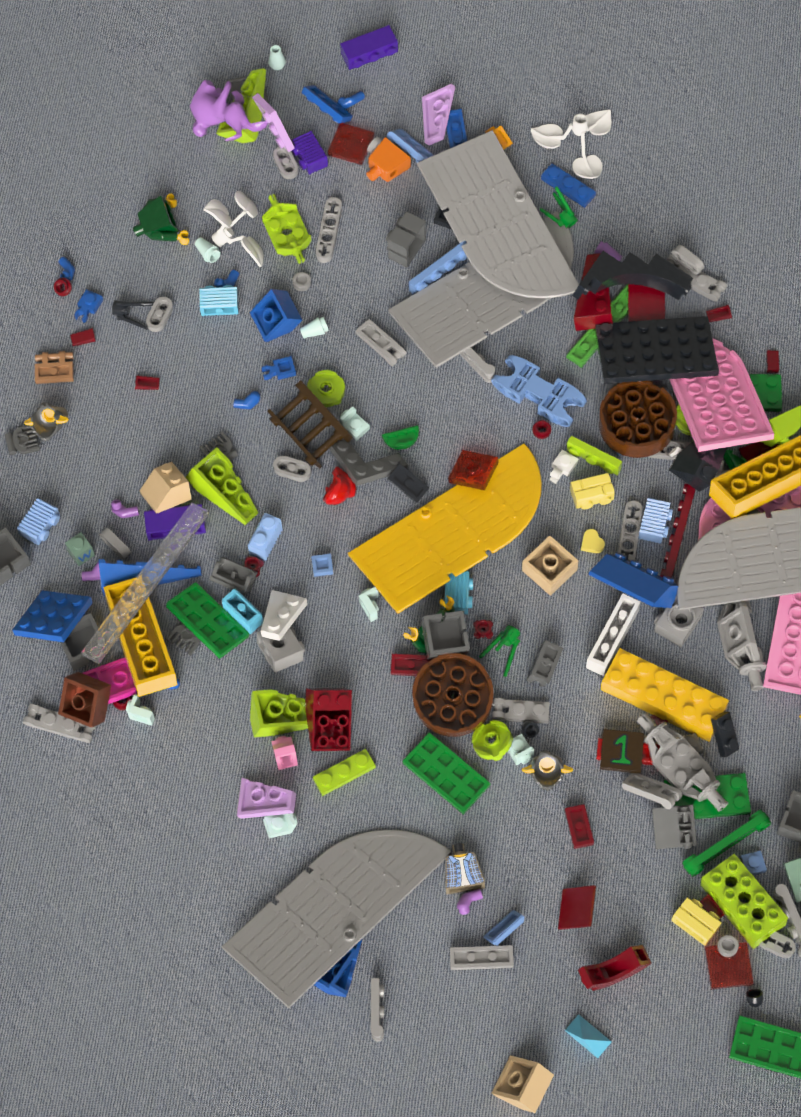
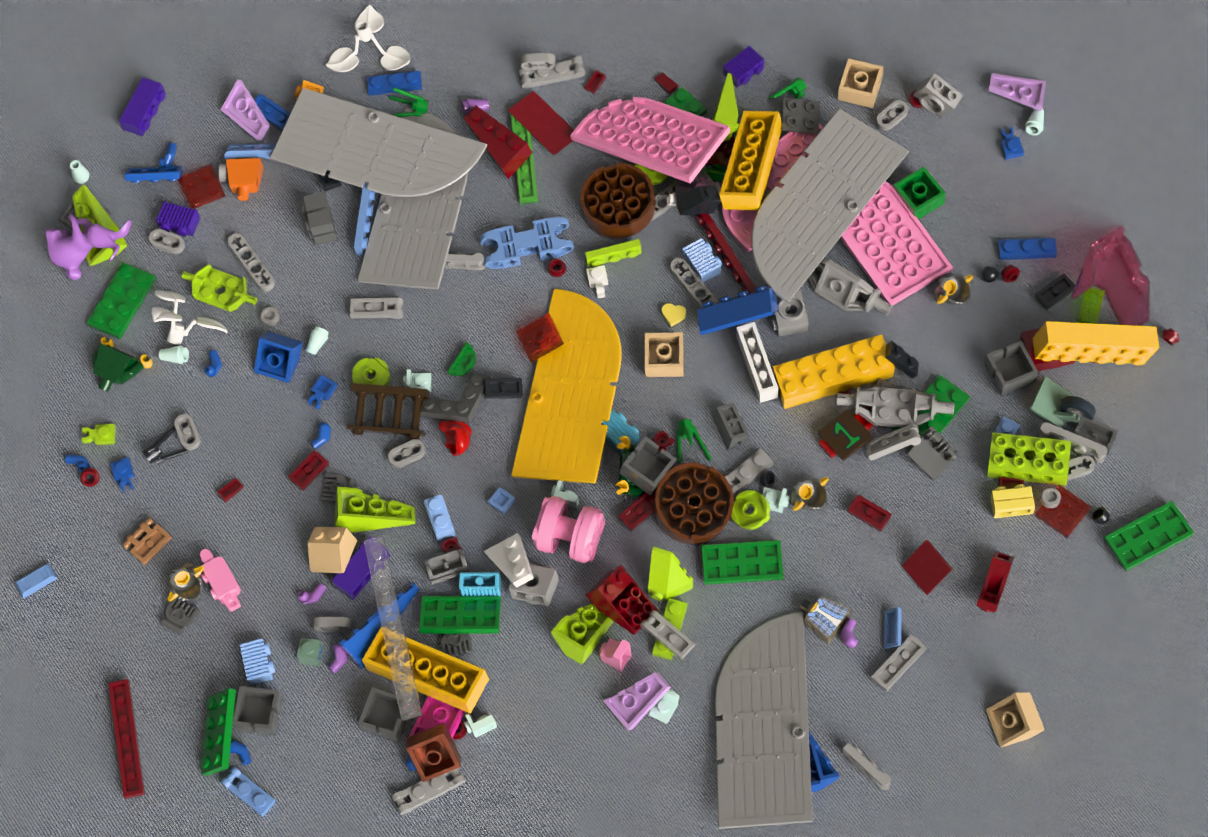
camera: 40 degrees left, 0 degrees up
blue plate [12,590,93,642] -> none
dark red piece [70,328,96,346] -> none
medium azure brick [199,285,239,316] -> none
lavender wing [252,93,295,152] -> none
medium azure slope [565,1014,612,1058] -> none
light yellow brick [570,473,615,510] -> none
black arch [572,250,693,300] -> none
black plate [595,316,719,384] -> none
green piece [682,809,771,877] -> none
none -> lime plate [81,424,116,445]
none -> green plate [87,263,156,339]
none -> bright pink hinge [200,549,241,612]
none -> dark red plate [288,450,329,491]
none -> bright pink piece [532,496,605,563]
none -> light grey plate [640,610,695,660]
none -> lime wedge [648,546,694,601]

